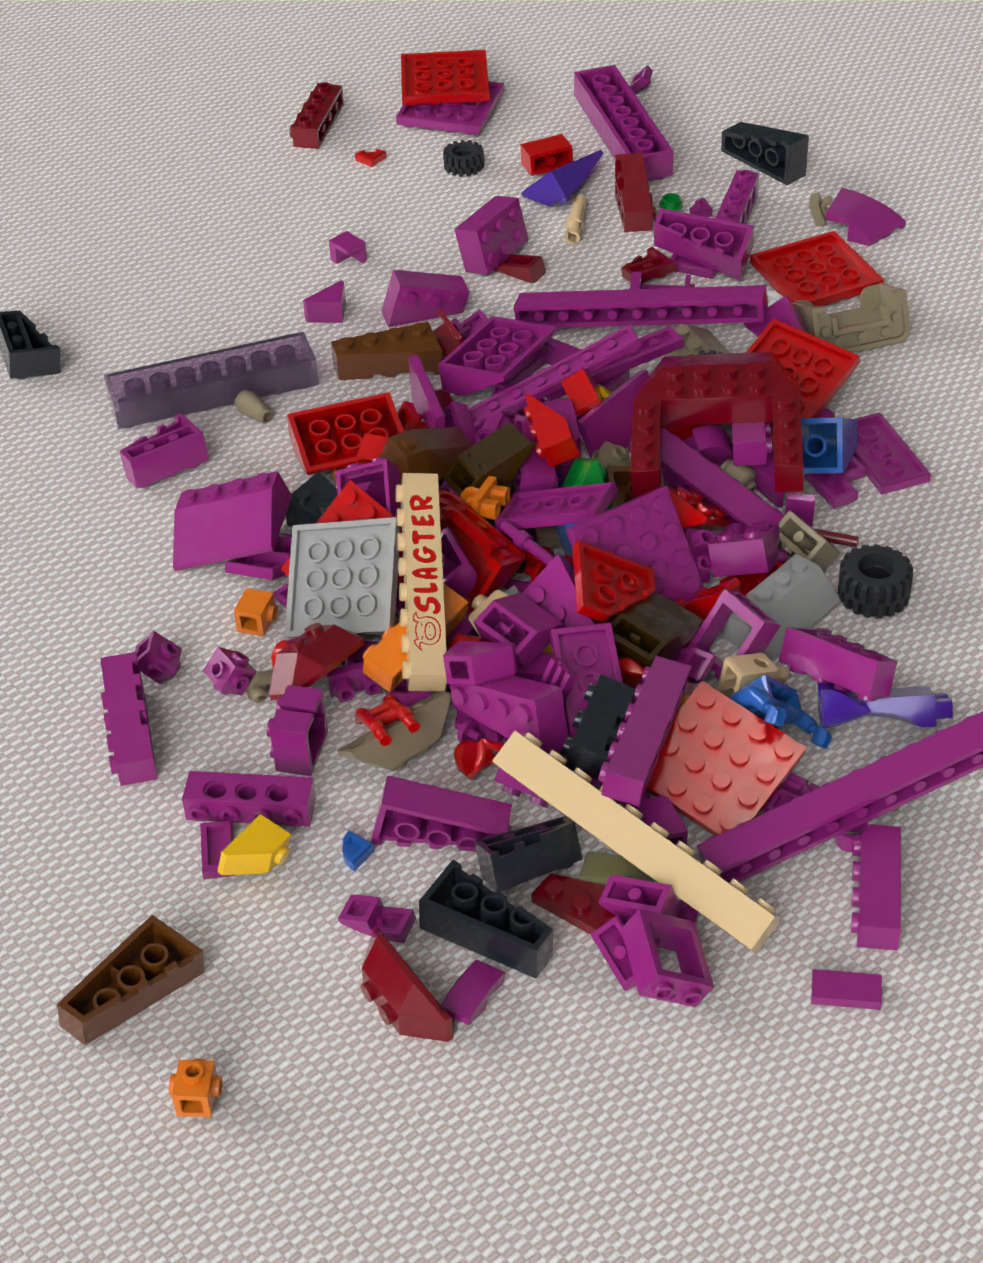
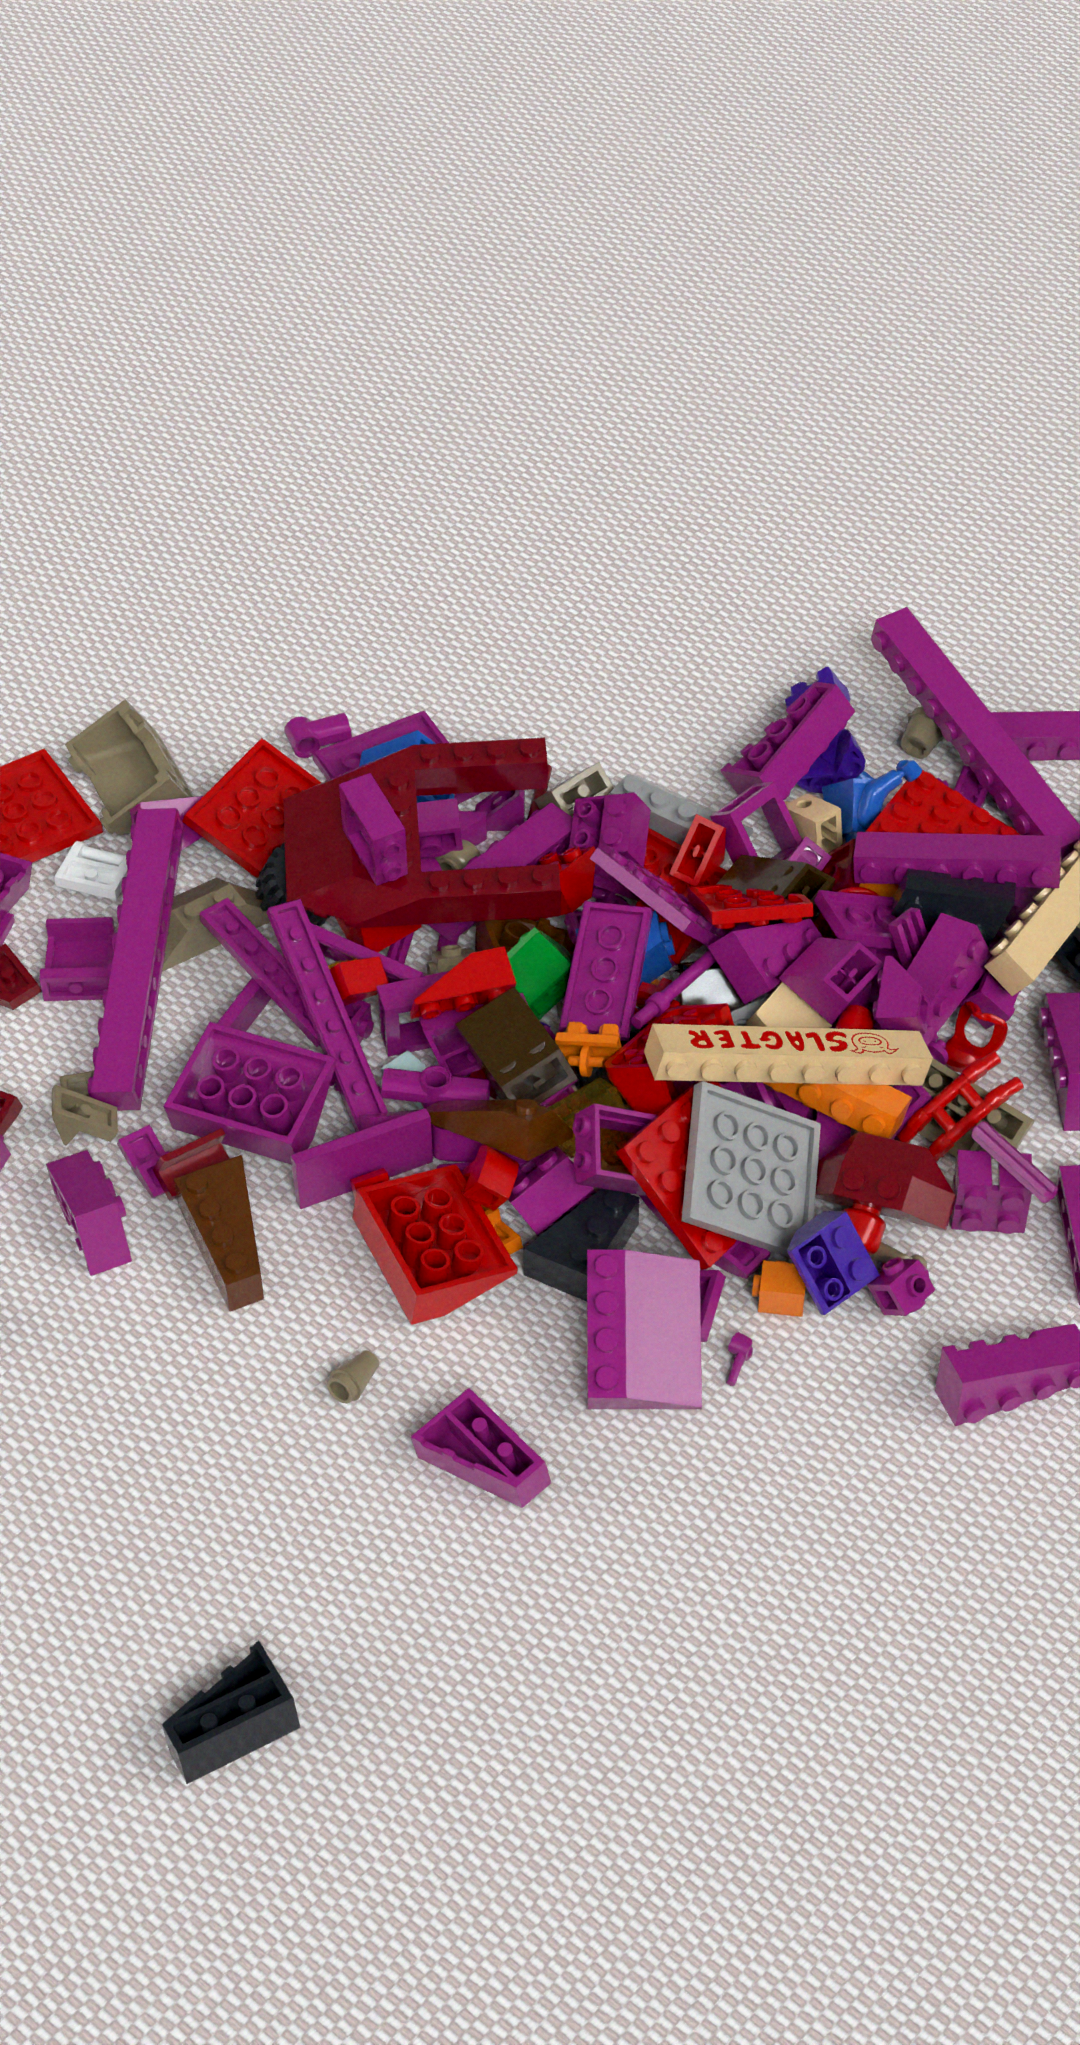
camera: 100 degrees left, 5 degrees up
clear purple brick [104,331,319,429] -> none
magenta brick [135,631,182,684] -> none
magenta slope [303,280,346,323] -> none
black tyre [837,544,913,619] -> none
none -> dark tan slope [52,1085,118,1145]
none -> magenta piece [284,713,352,758]
none -> magenta window [339,773,408,886]
none -> magenta hand [726,1332,753,1386]
none -> dark purple slope [787,1211,880,1315]
none -> magenta axle [971,1121,1058,1203]

